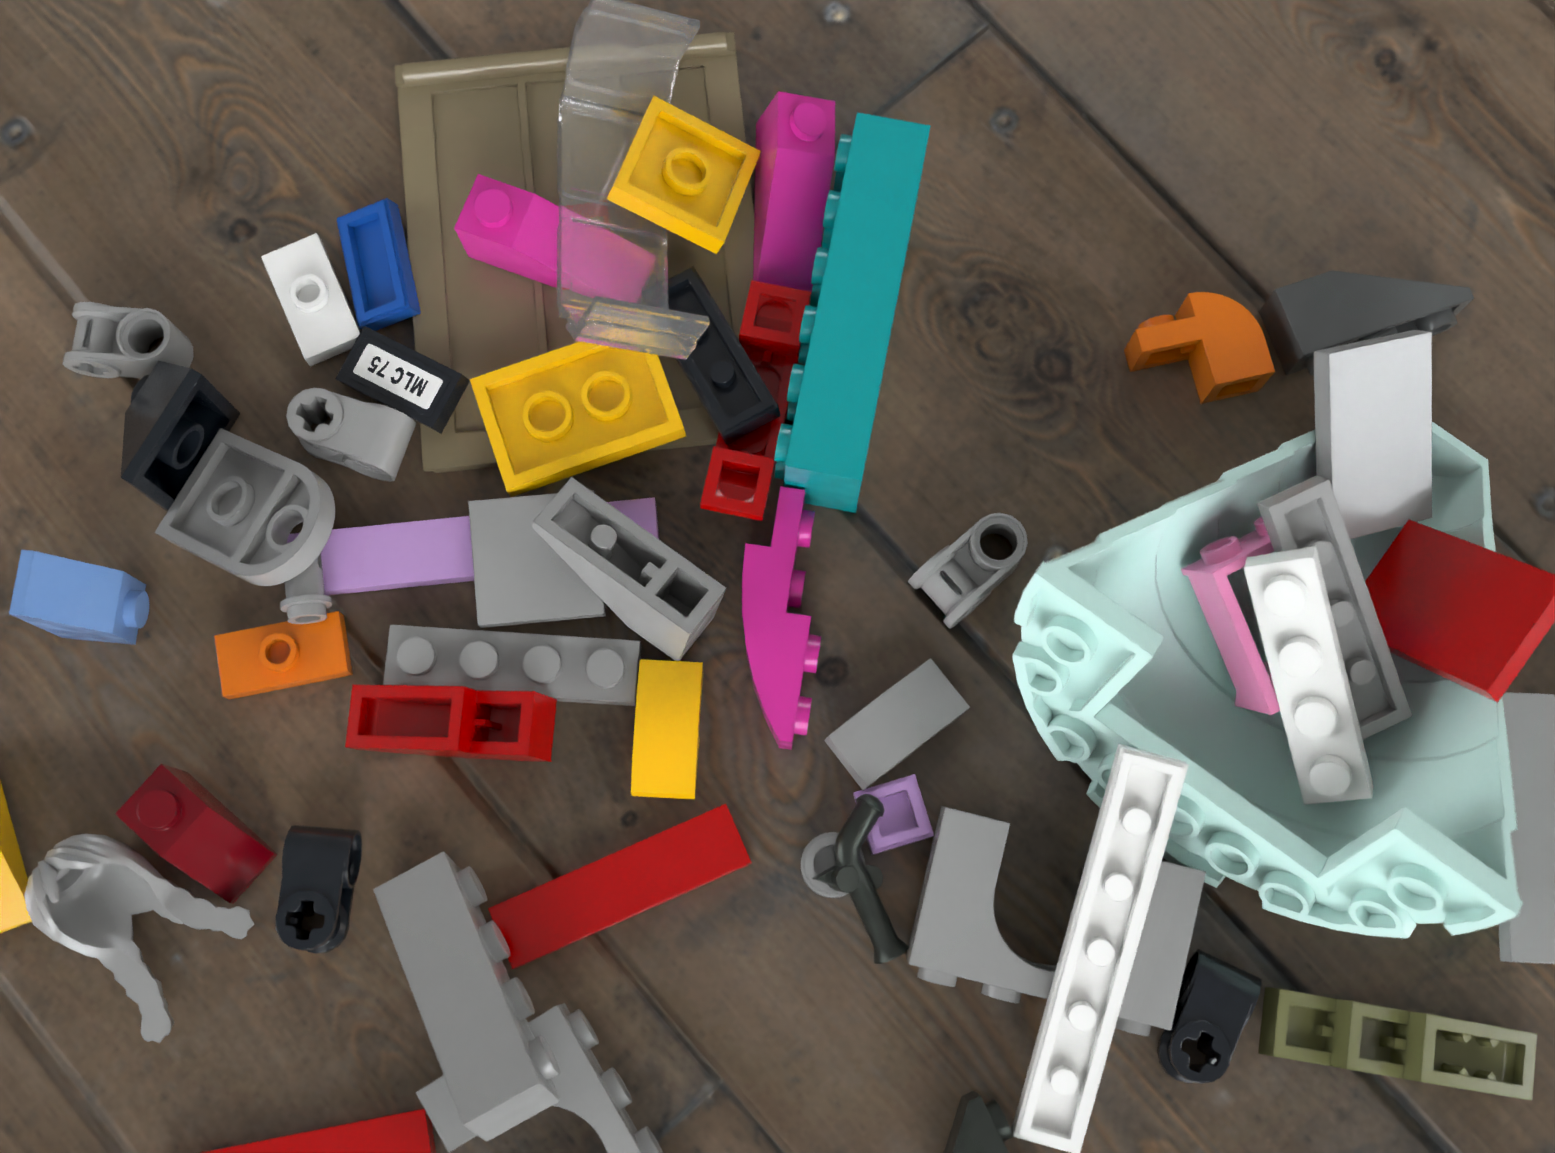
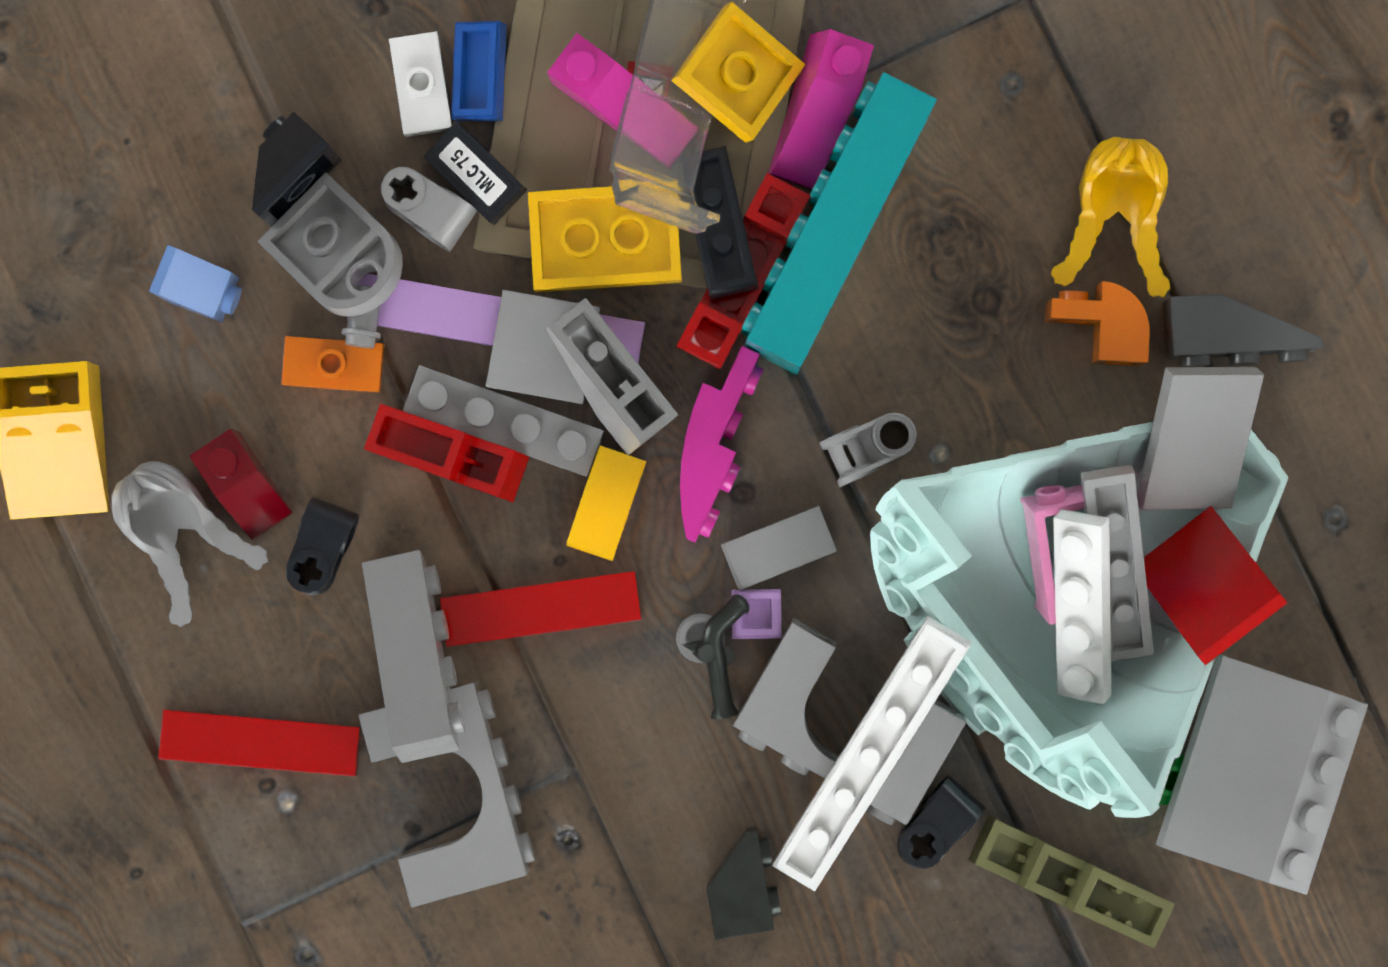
camera: 20 degrees right, 10 degrees up
light grey piece [62,302,194,378] -> none
none -> yellow hair [1051,137,1170,297]

